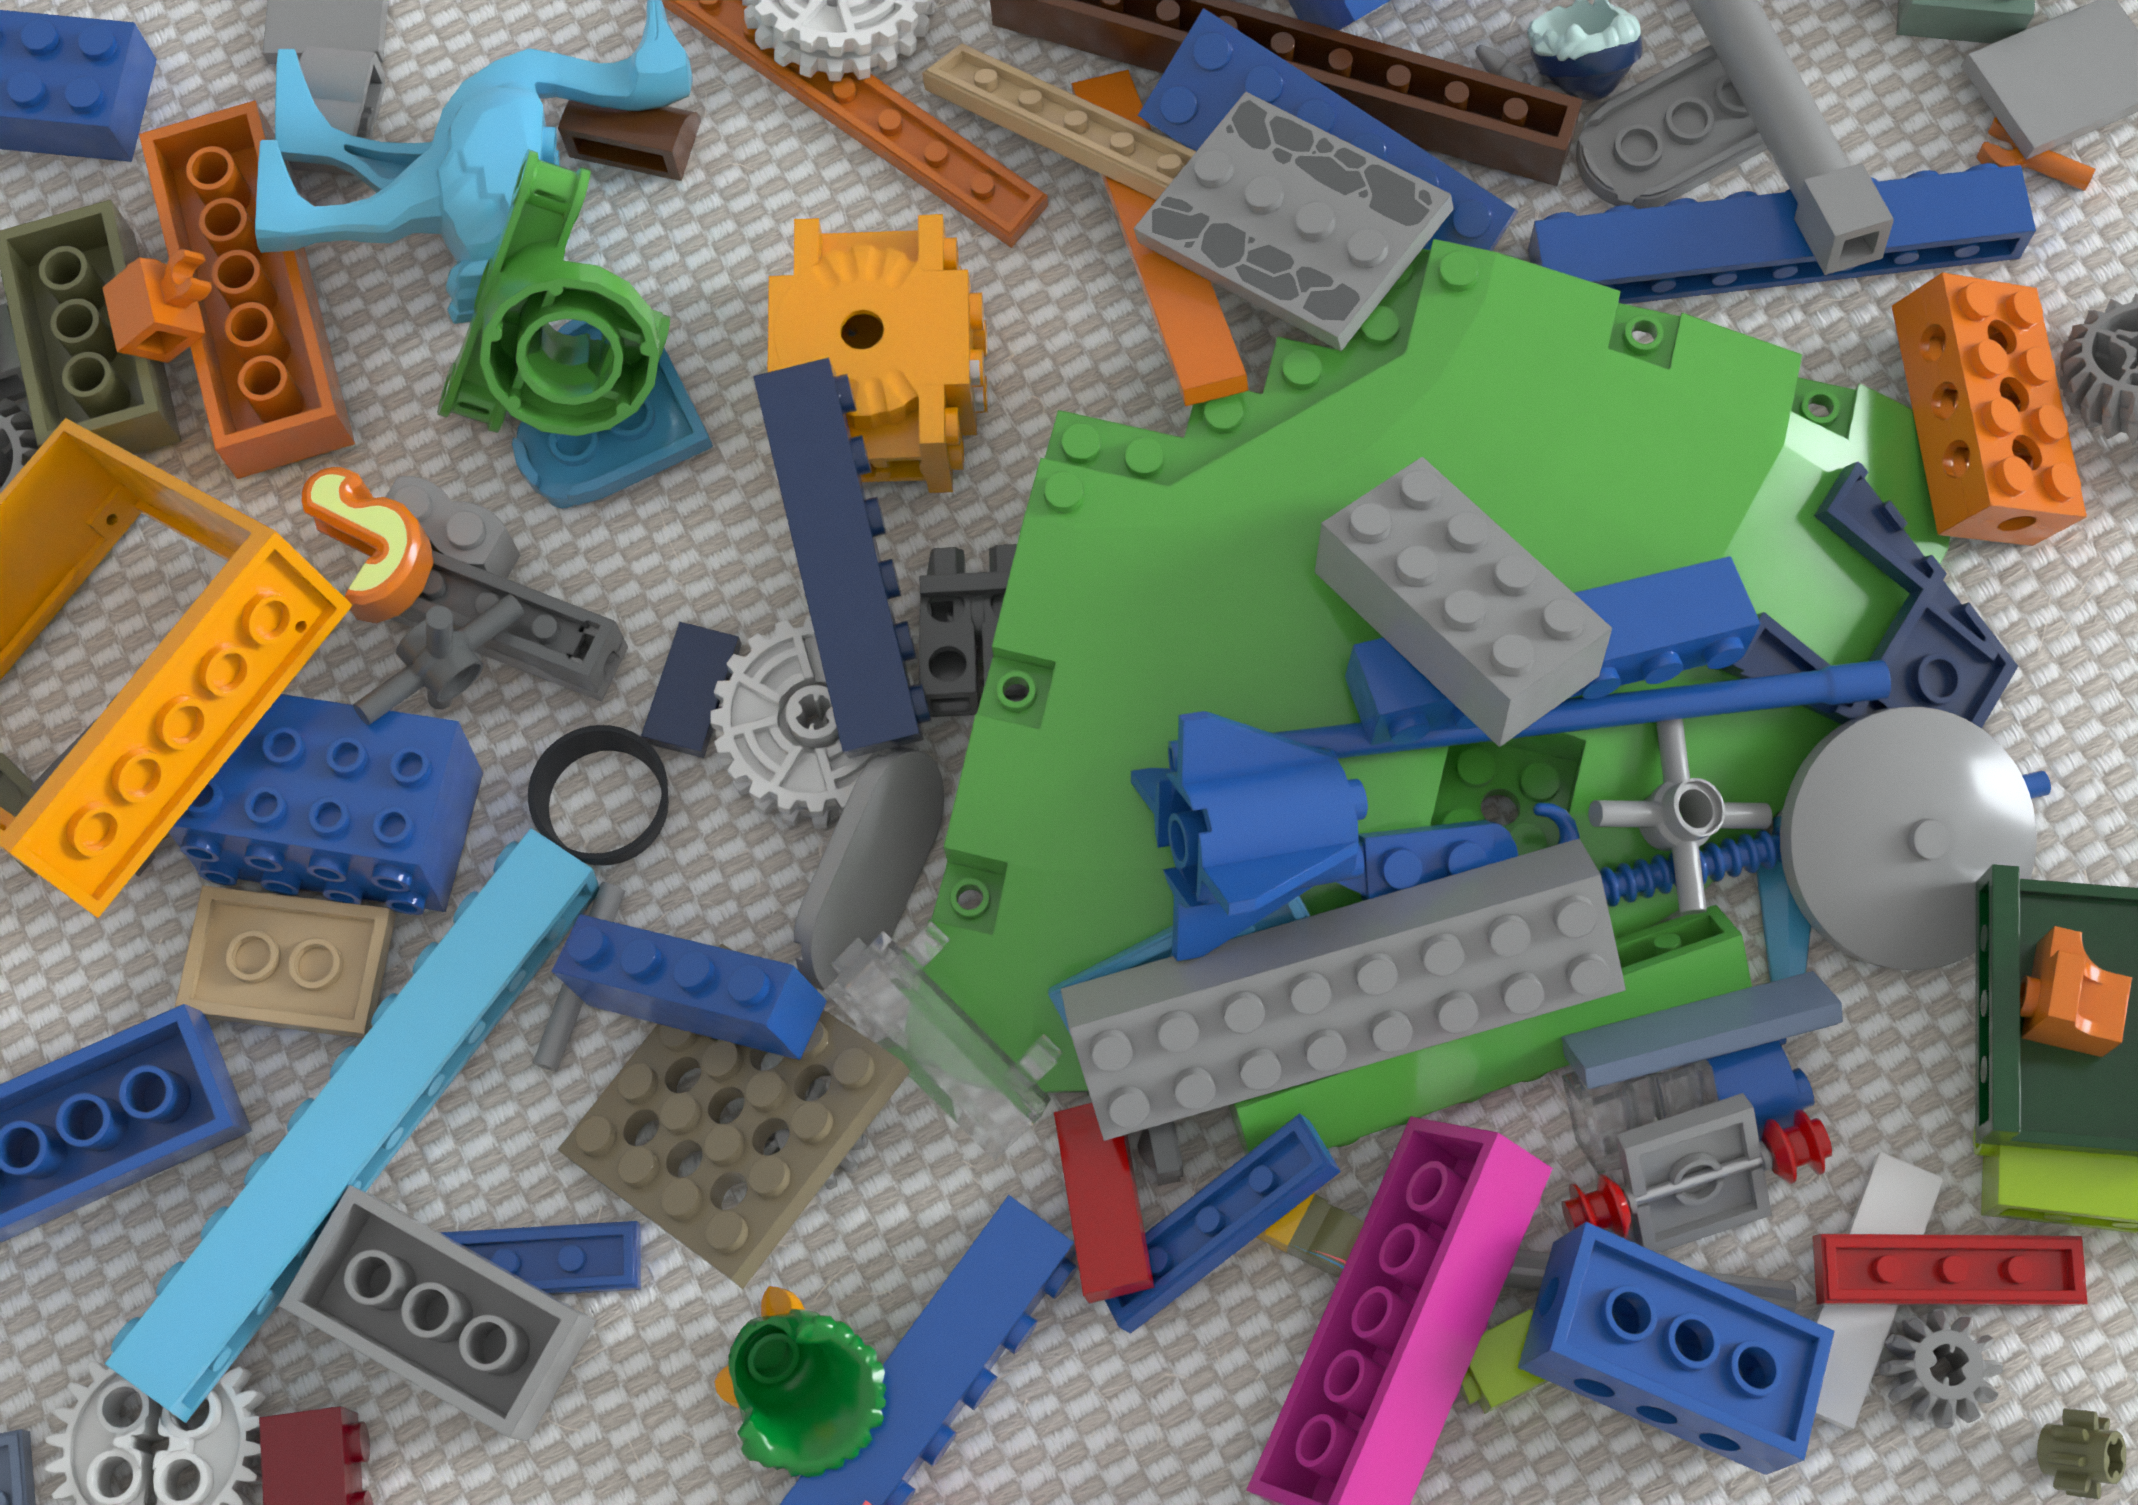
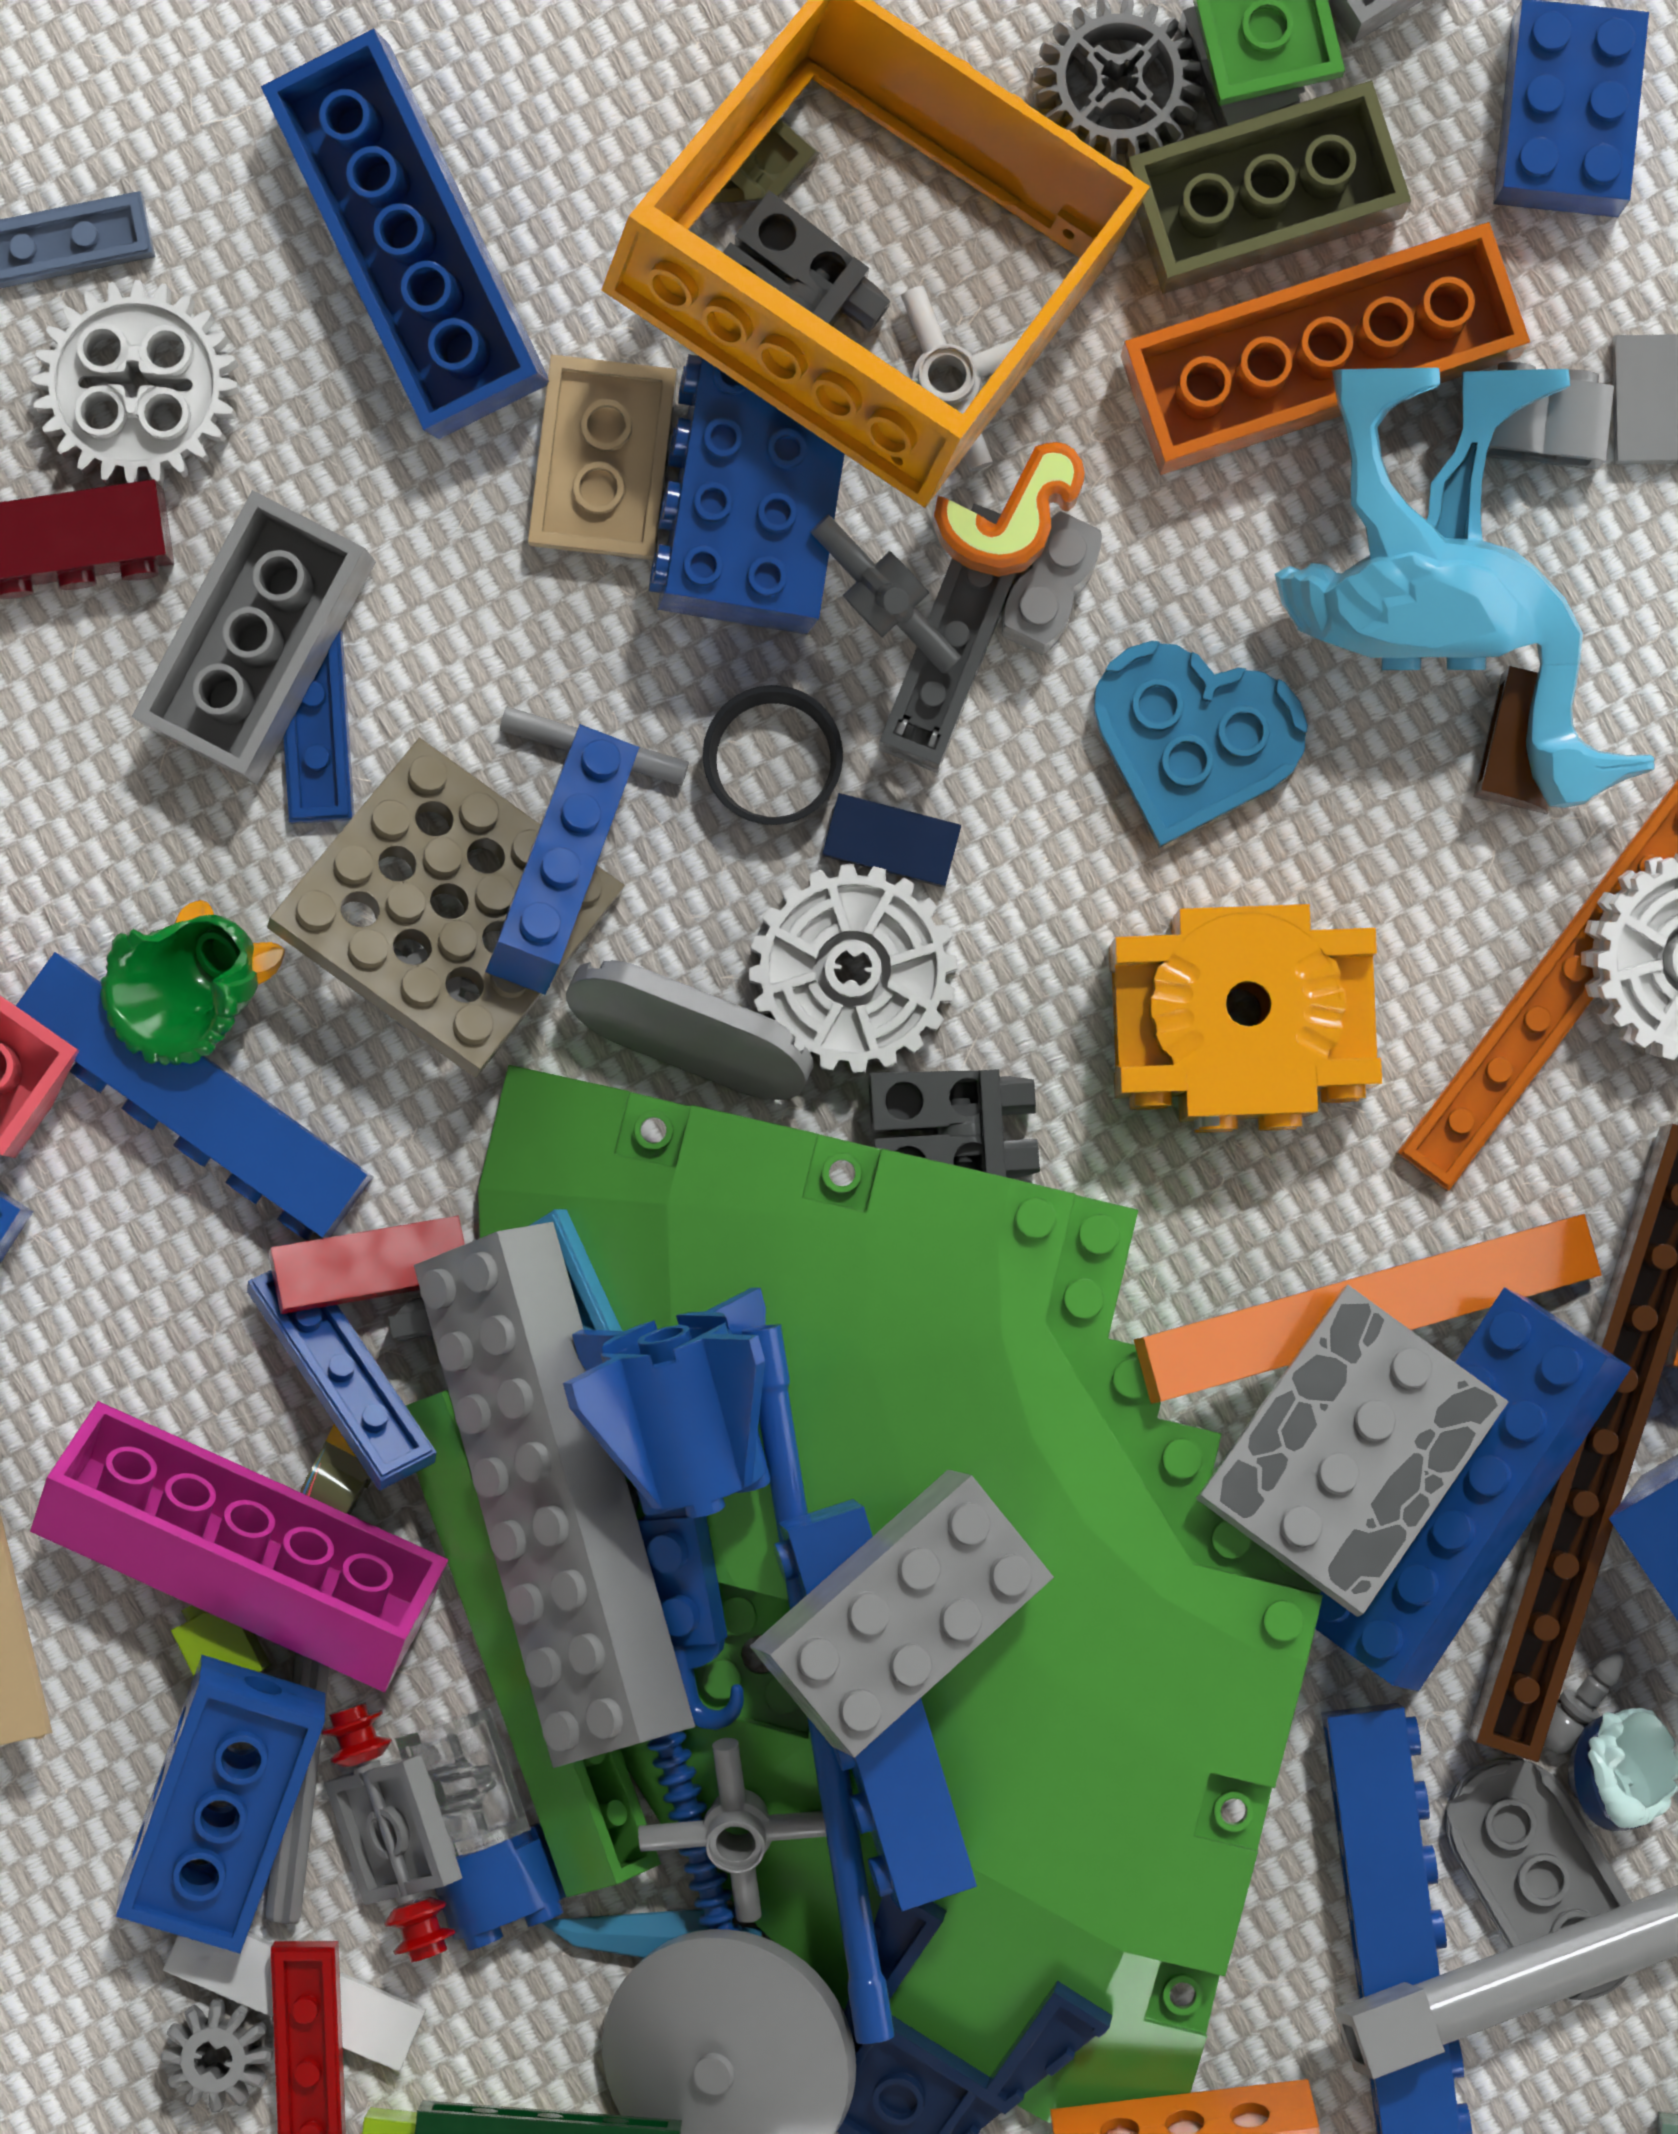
camera: 85 degrees right, 15 degrees up
orange brick [102,249,212,363] -> none
medium azure brick [105,828,599,1423] -> none
bright green piece [437,149,670,436] -> none
dark blue brick [753,357,932,758] -> none
clear brick [824,921,1063,1161] -> none
tan tile [922,43,1196,200] -> none
sand blue tile [1562,971,1843,1089] -> none

